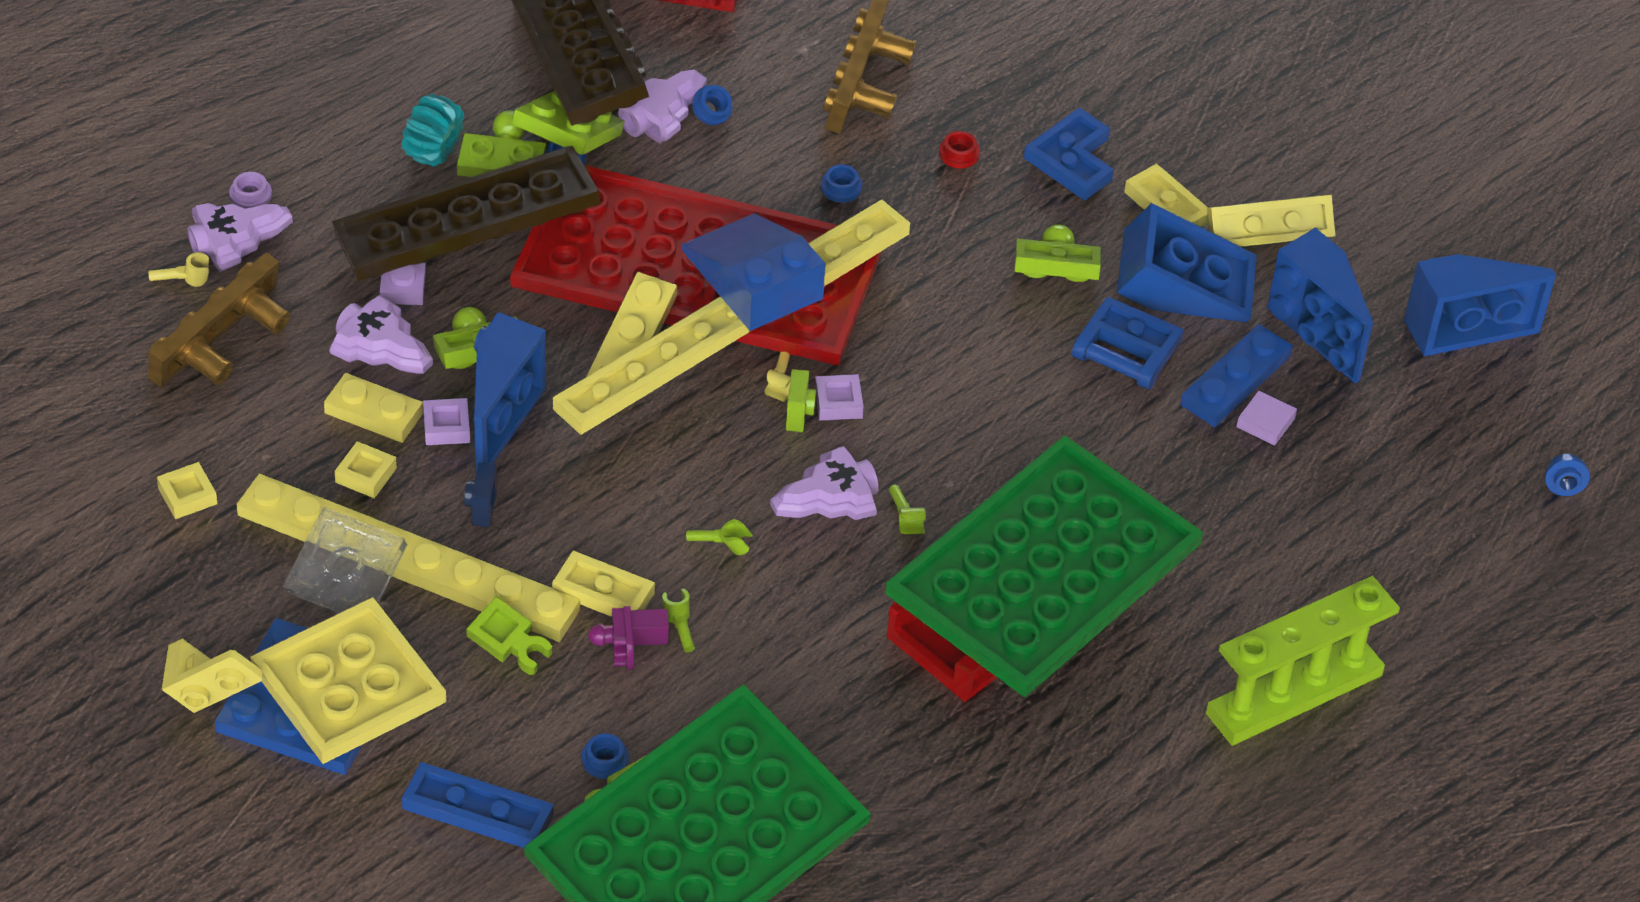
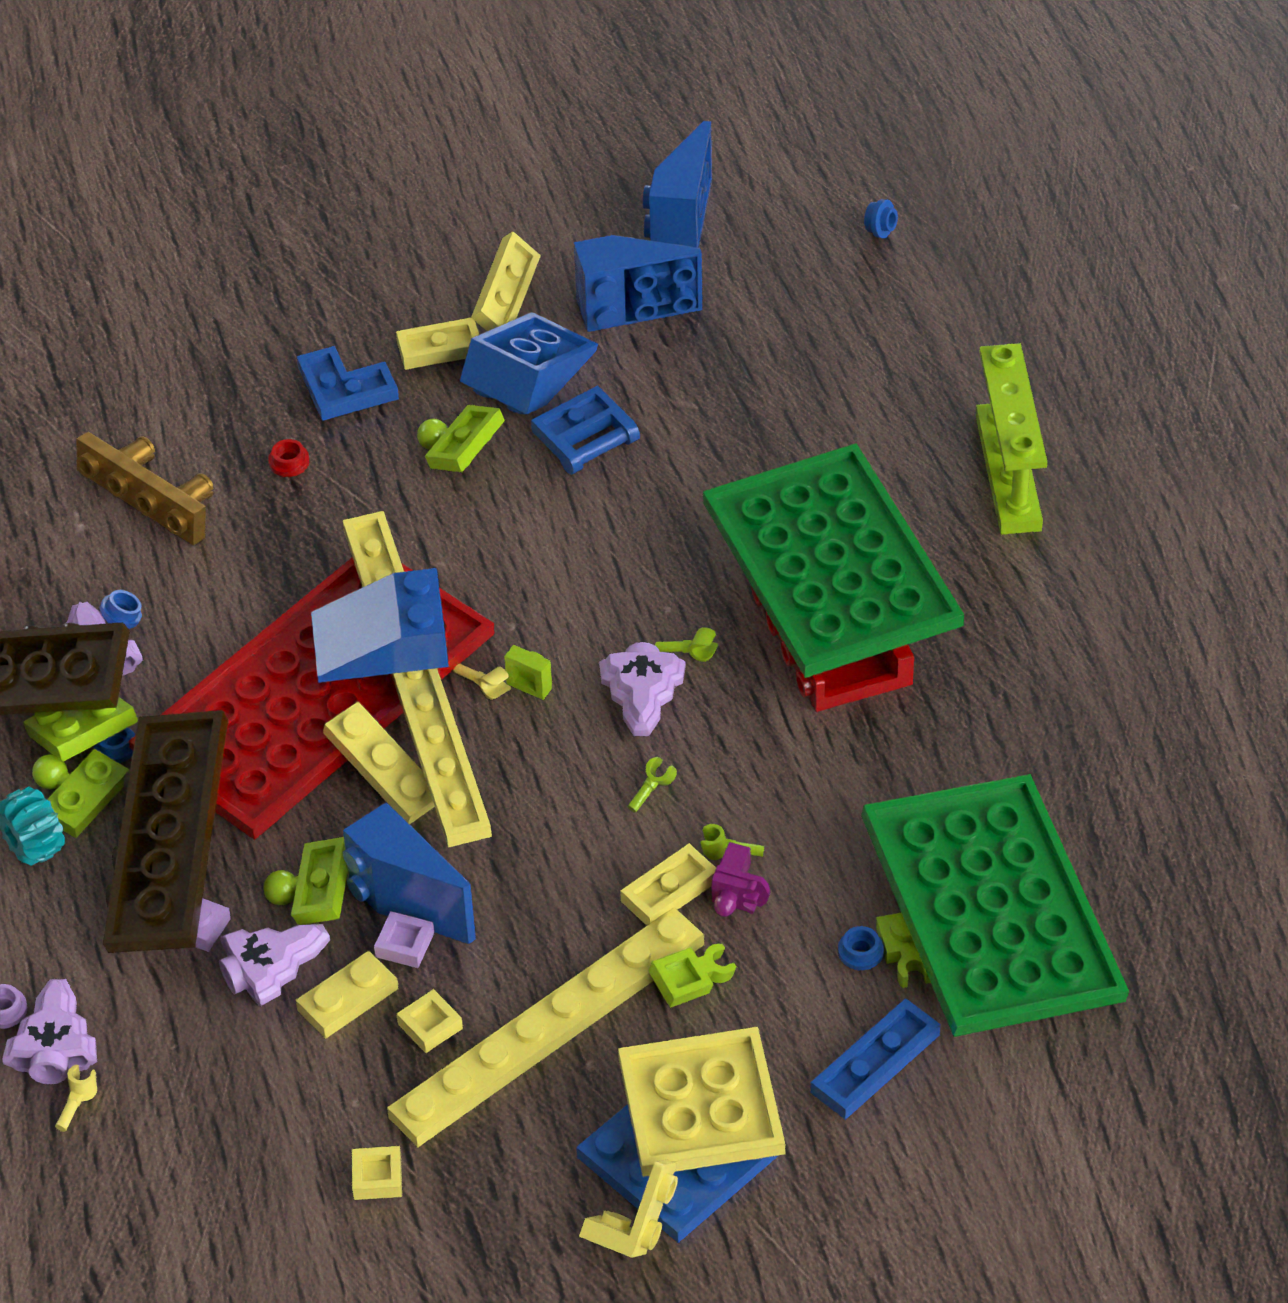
camera: 60 degrees left, 0 degrees up
pearl gold plate [147,252,291,388] -> none
clear plate [283,507,407,613] -> none
dark blue plate [464,462,497,527] -> none
lavender plate [815,374,864,421] -> none
blue plate [821,164,862,203] -> none
blue plate [1180,324,1293,427] -> none
lavender tile [1237,391,1297,446] -> none

